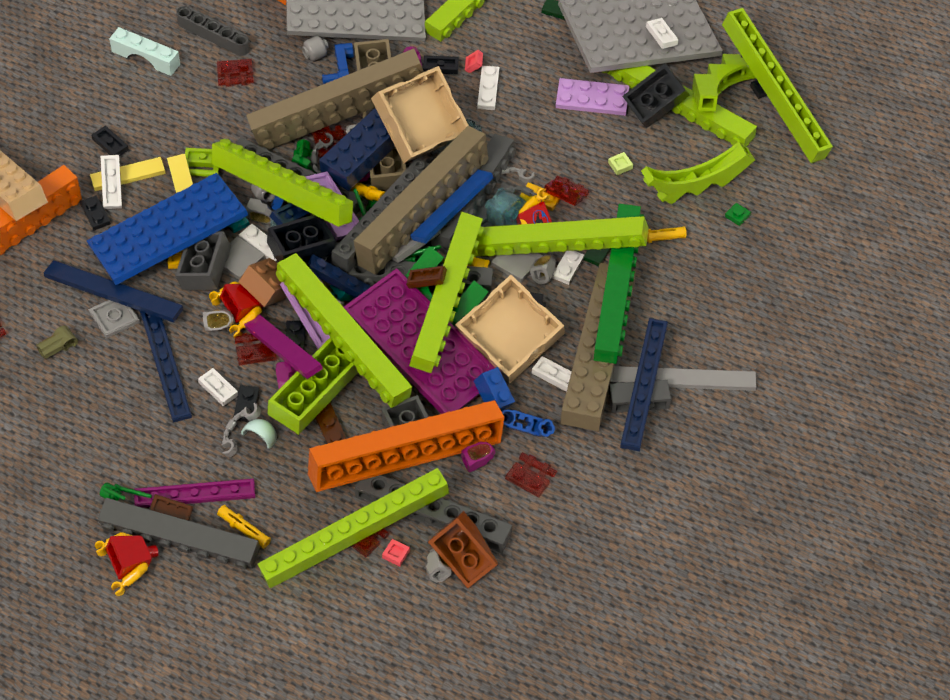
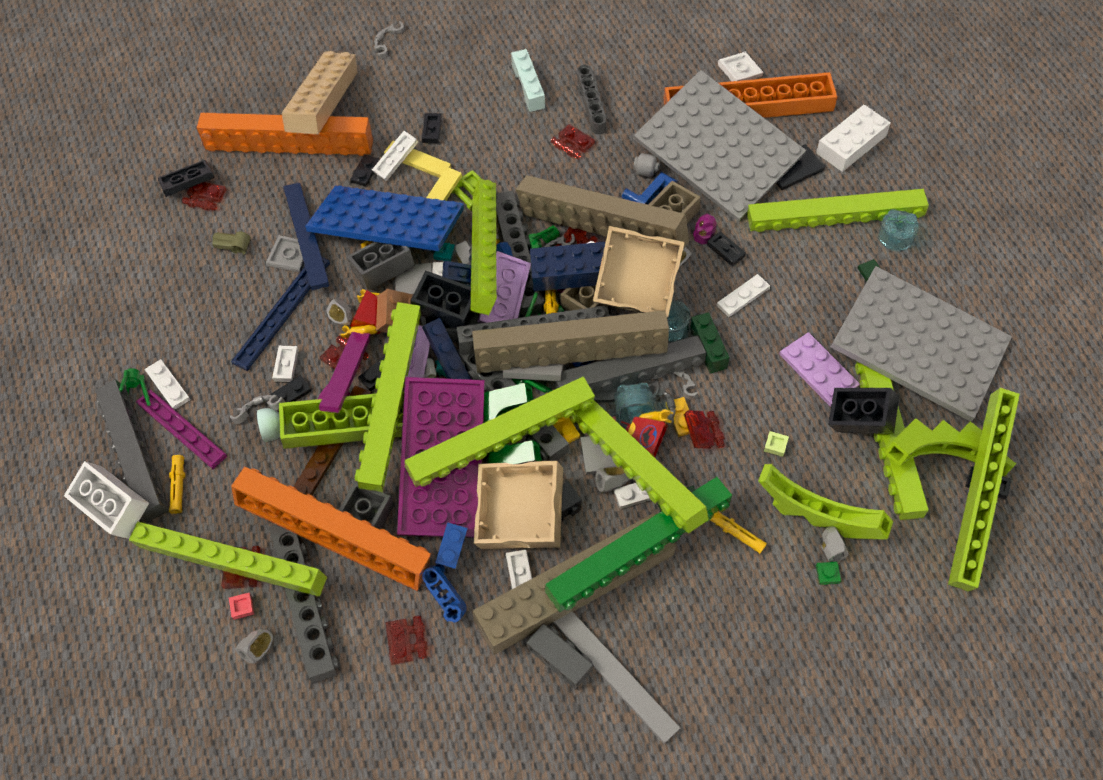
camera: 50 degrees right, 5 degrees up
red torso [95,532,158,596] -> none
reddish brown plate [149,494,194,521] -> none
reddish brown plate [406,266,447,289] -> none
blue tile [410,169,494,244] -> none
dark orange slope [428,511,498,588] -> none
magenta rock [461,442,495,472] -> none
coral plate [465,50,483,73] -> none
dark blue tile [620,318,668,452] -> none
white plate [646,18,678,49] -> none
none -> white brick [64,461,149,539]
none -> white plate [145,359,190,410]
none -> dark green brick [690,312,730,374]
none -> light grey rock [821,526,848,562]

